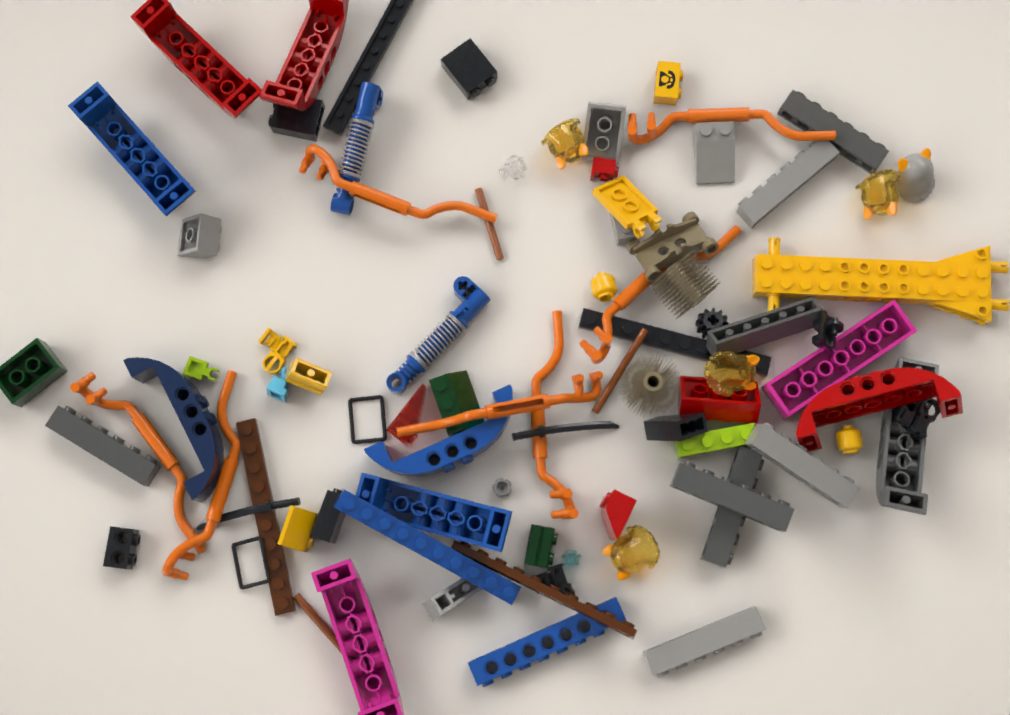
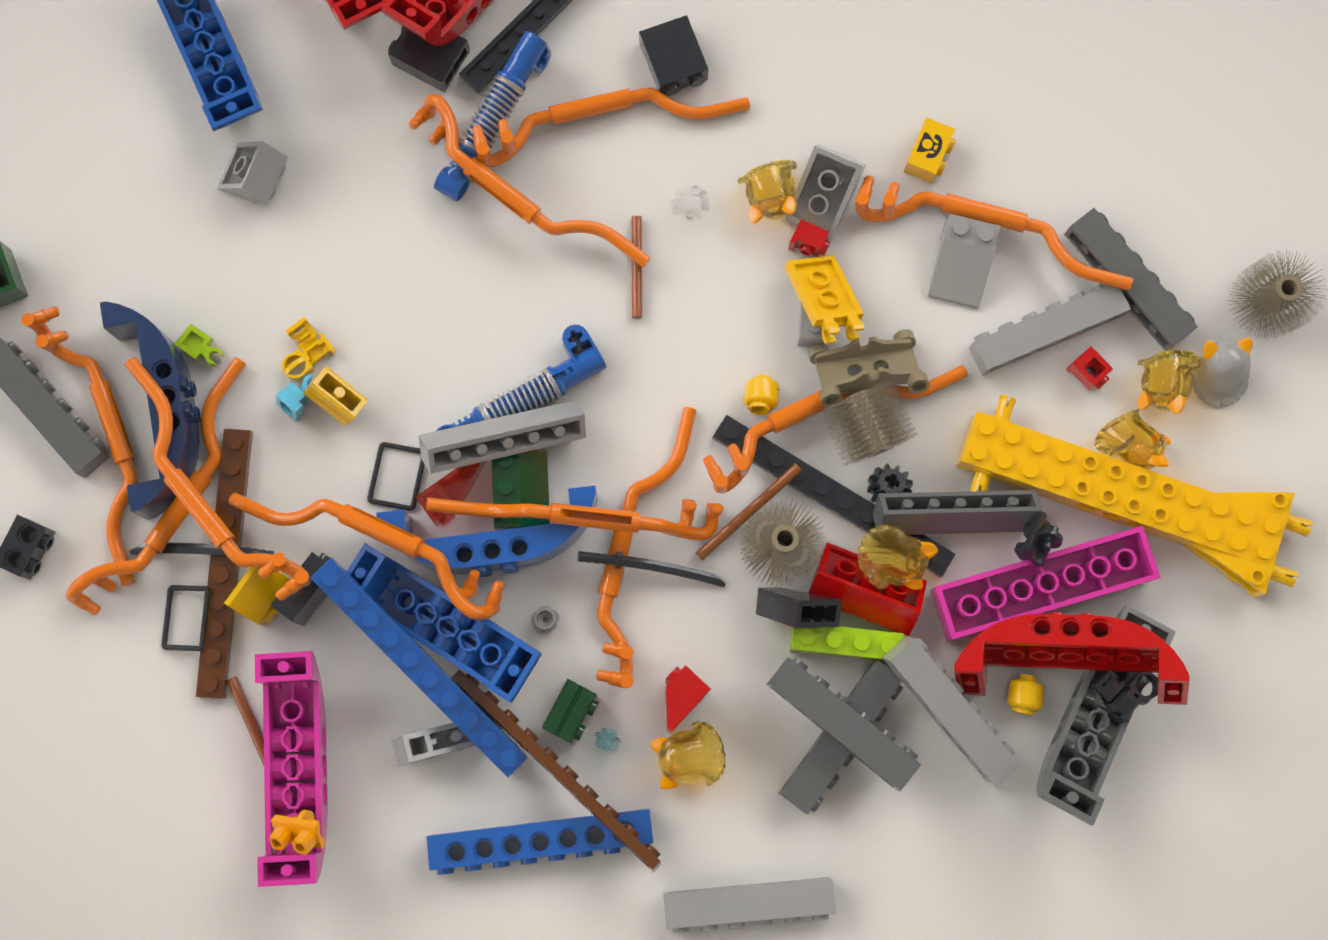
camera: 10 degrees right, 0 degrees up
black piece [535,563,576,605] -> none
none -> orange piece [125,357,312,601]
none -> orange piece [229,492,504,620]
none -> light orange hips [269,810,326,855]
none -> light grey brick [419,401,586,474]
none -> orange piece [472,88,750,167]
none -> red brick [1066,346,1113,390]
none -> clear yellow hair [1094,409,1171,470]
none -> dark tan piece [1227,249,1327,338]

